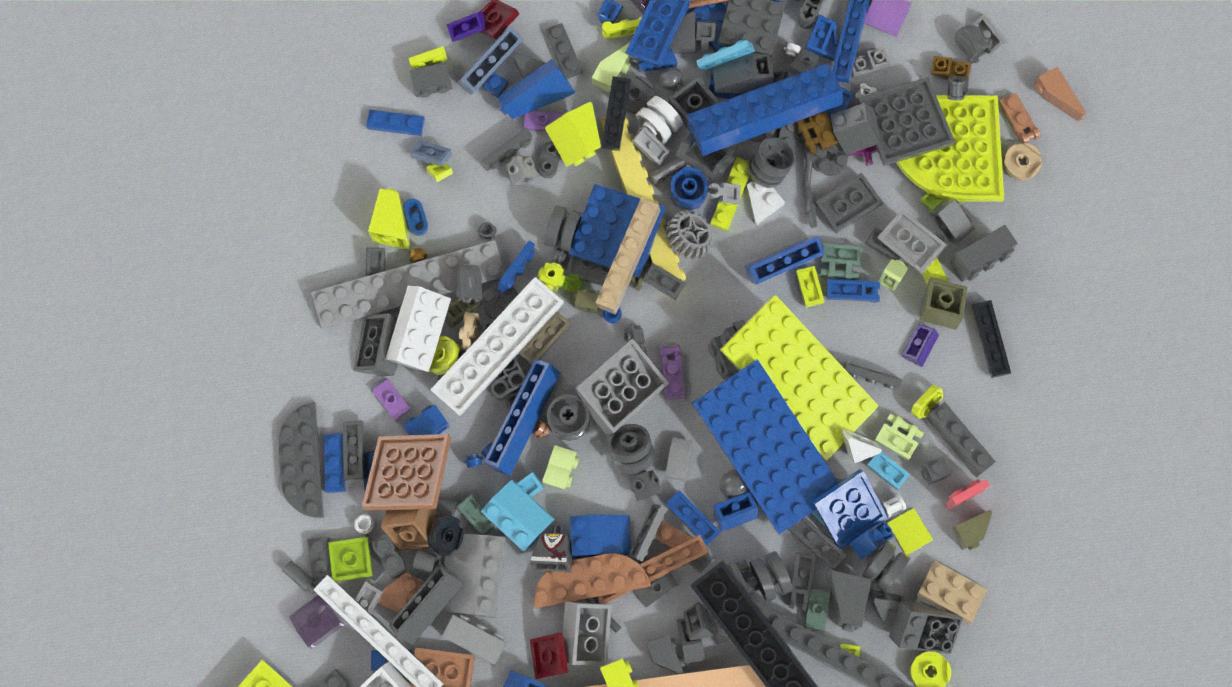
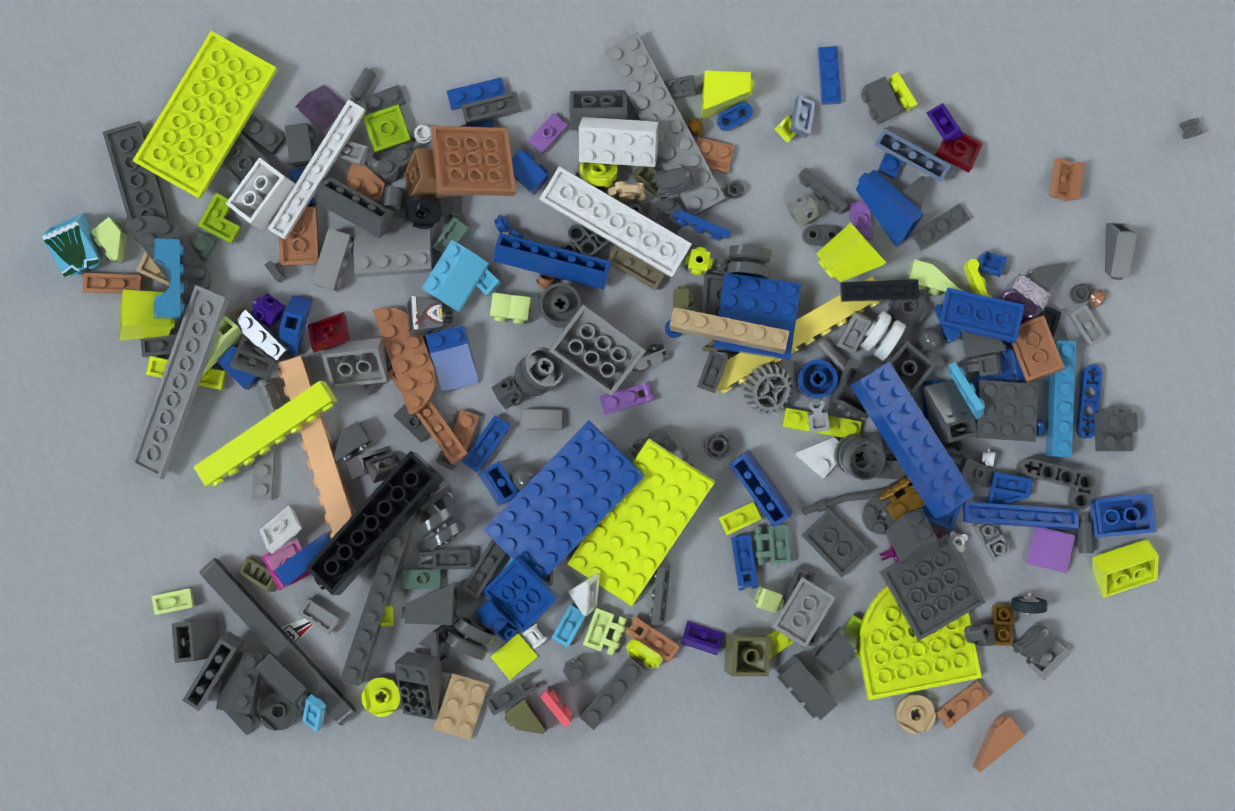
camera: 80 degrees right, 10 degrees up
dark grey plate [279,402,324,518] -> none
clear neon green plate [563,274,582,293] -> none
dark grey plate [628,504,667,562] -> none
black plate [972,300,1011,378] -> none
none -> dark grey brick [285,122,317,167]
none -> dark grey hinge [484,672,540,716]
none -> nougat plate [624,616,680,662]
none -> nougat plate [696,137,734,174]
none -> dark grey wheel [704,432,732,459]
none -> black wheel [1011,593,1048,617]

